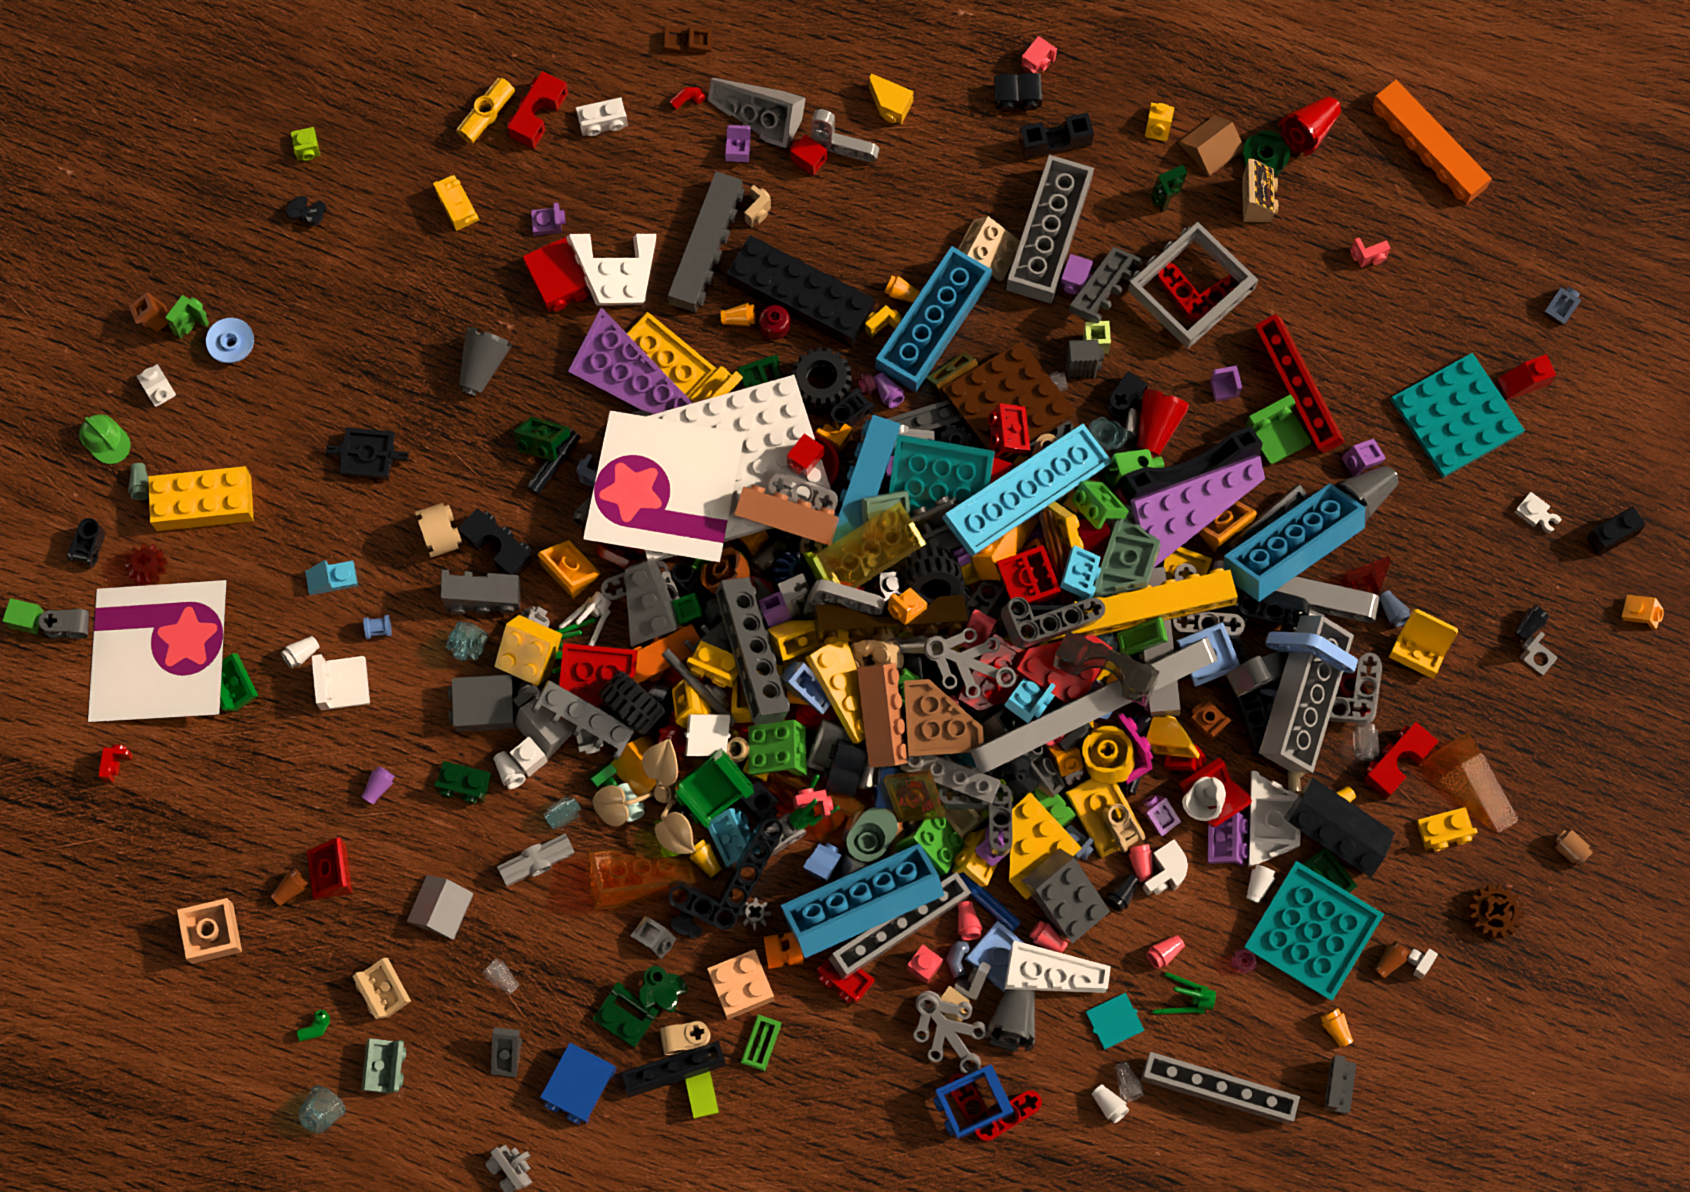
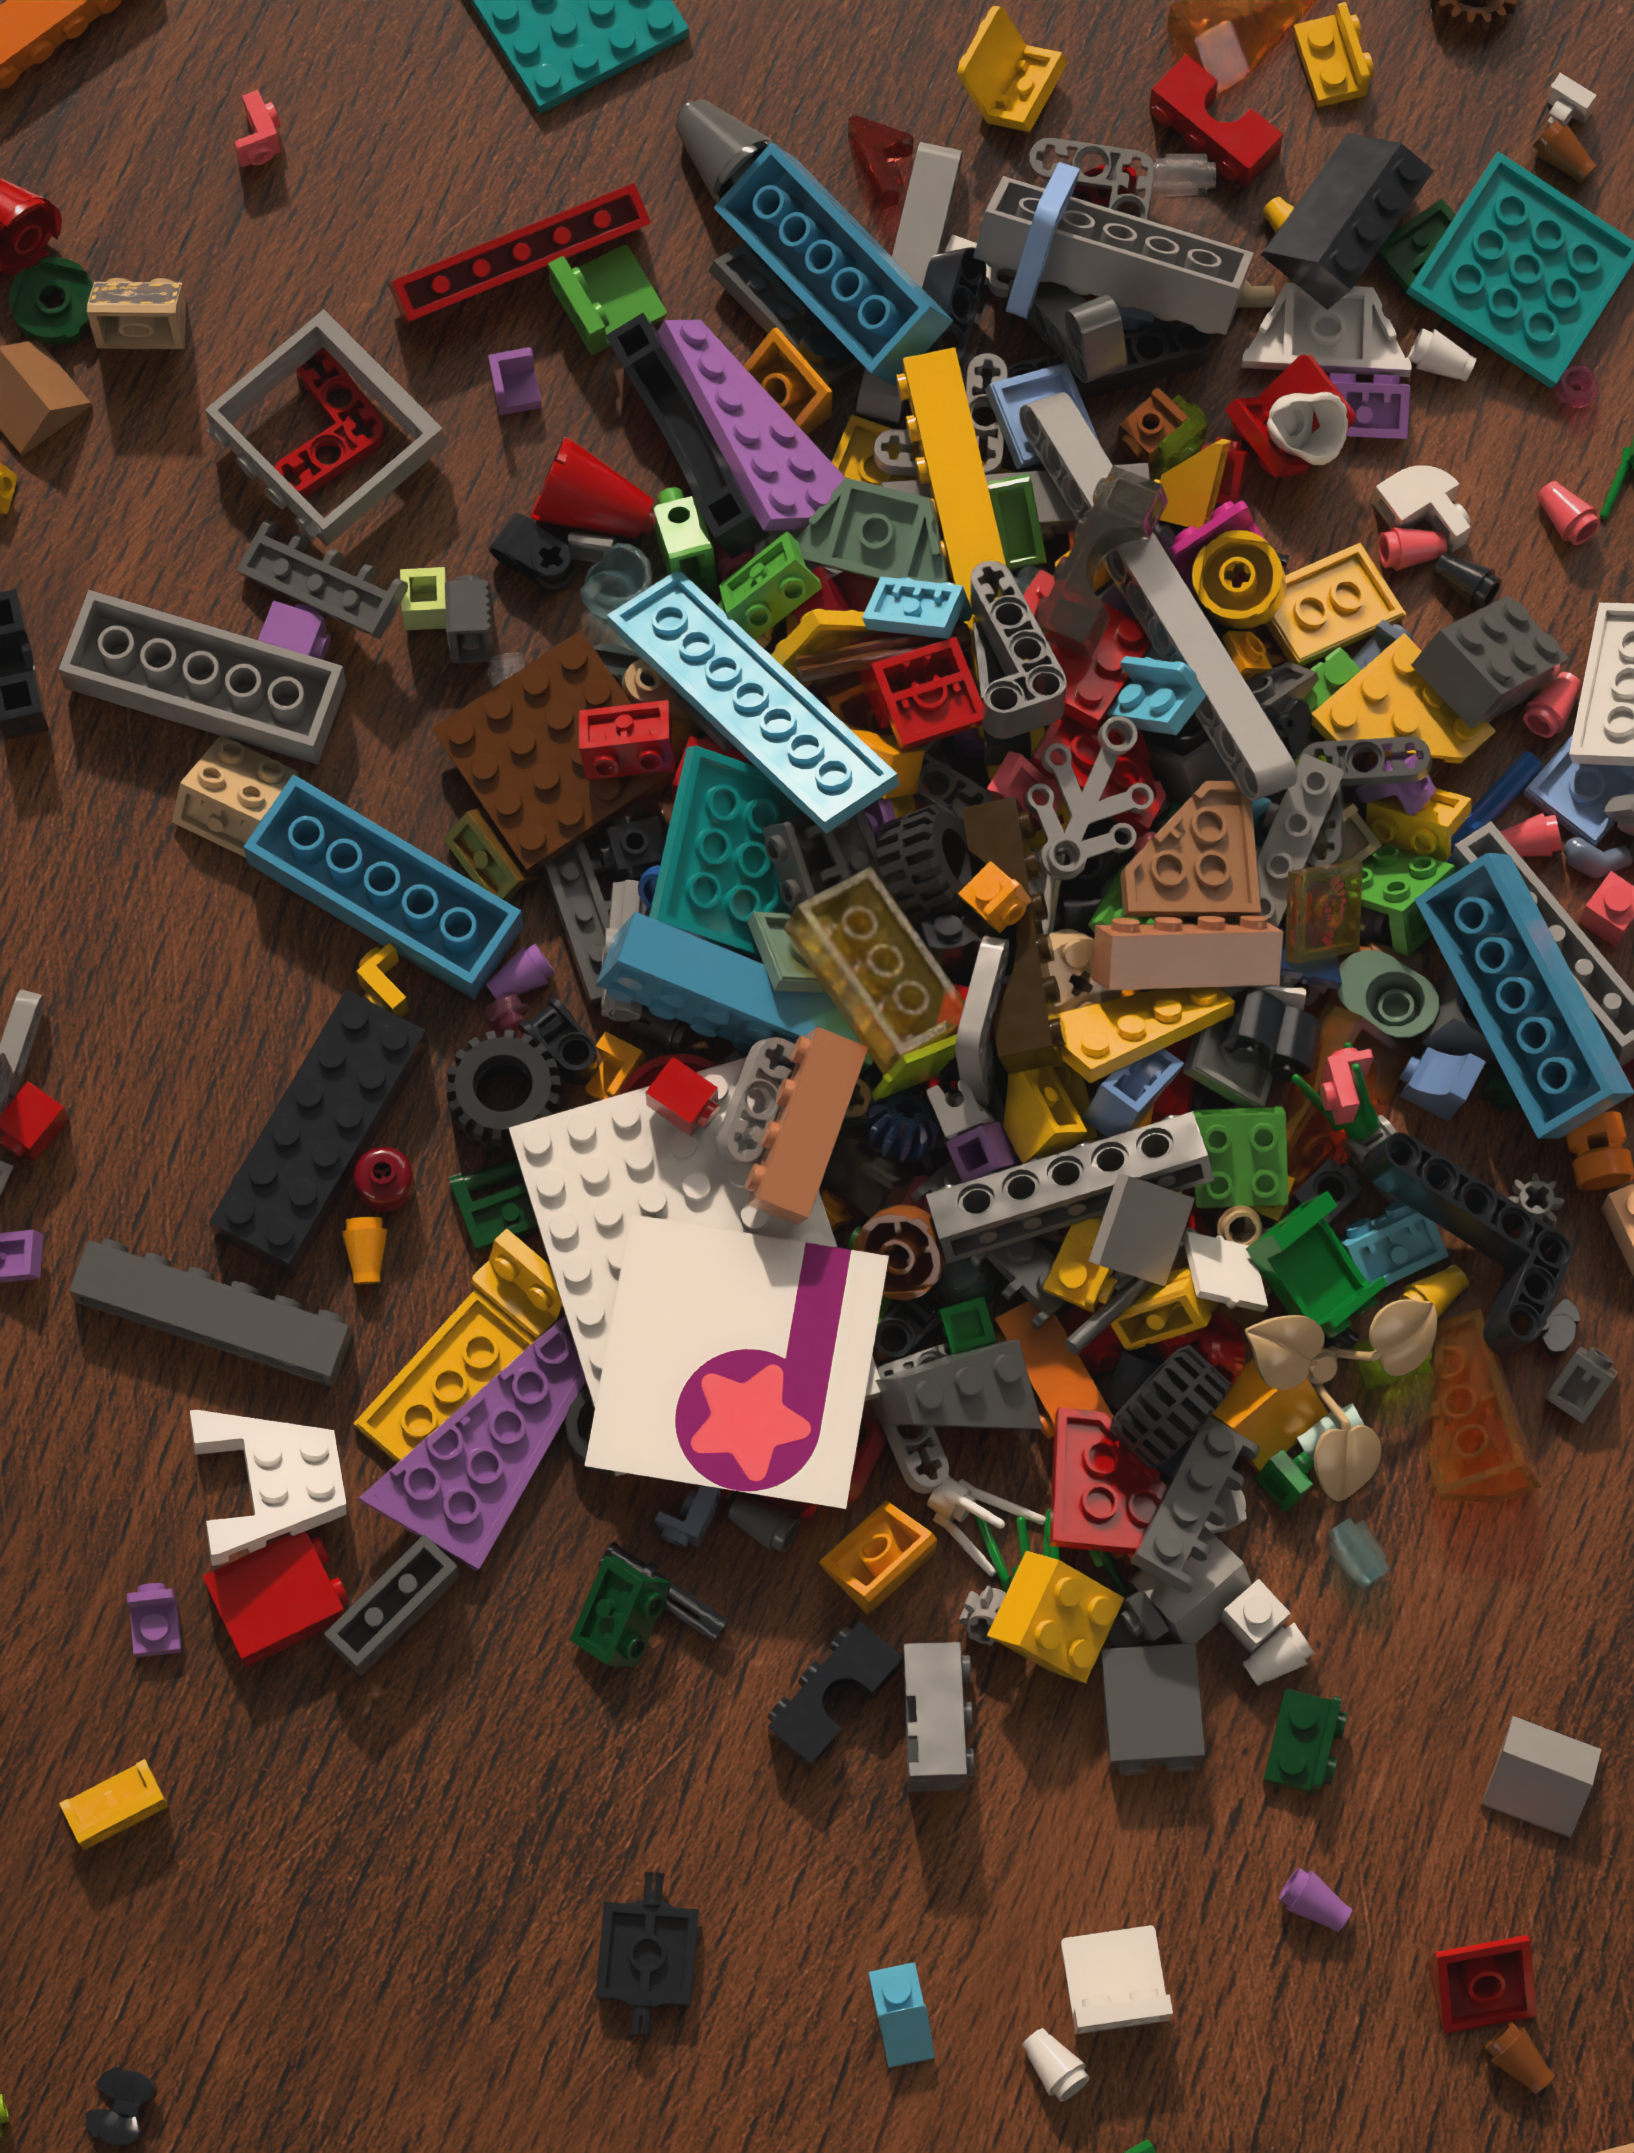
camera: 90 degrees left, 0 degrees up
medium blue bush [364,615,392,639] -> none
tan brick [415,503,462,558] -> none
clear light blue brick [445,621,489,662] -> none
dark grey cone [459,327,512,396] -> none
light grey piece [497,834,575,887] -> none
tan bracket [745,185,771,227] -> none
light orange cone [884,276,921,303] -> none
tan piece [1102,803,1145,852] -> none
medium lavender bracket [1138,795,1181,836] -> none
dark green bracket [1151,165,1187,212] -> none
medium lavender bracket [1342,439,1386,477] -> none
sand blue cone [1379,590,1410,628] -> none
none -> dark grey brick [324,1534,461,1676]
none -> light grey tile [1089,1172,1195,1286]
none -> clear neon green bracket [1155,395,1208,472]

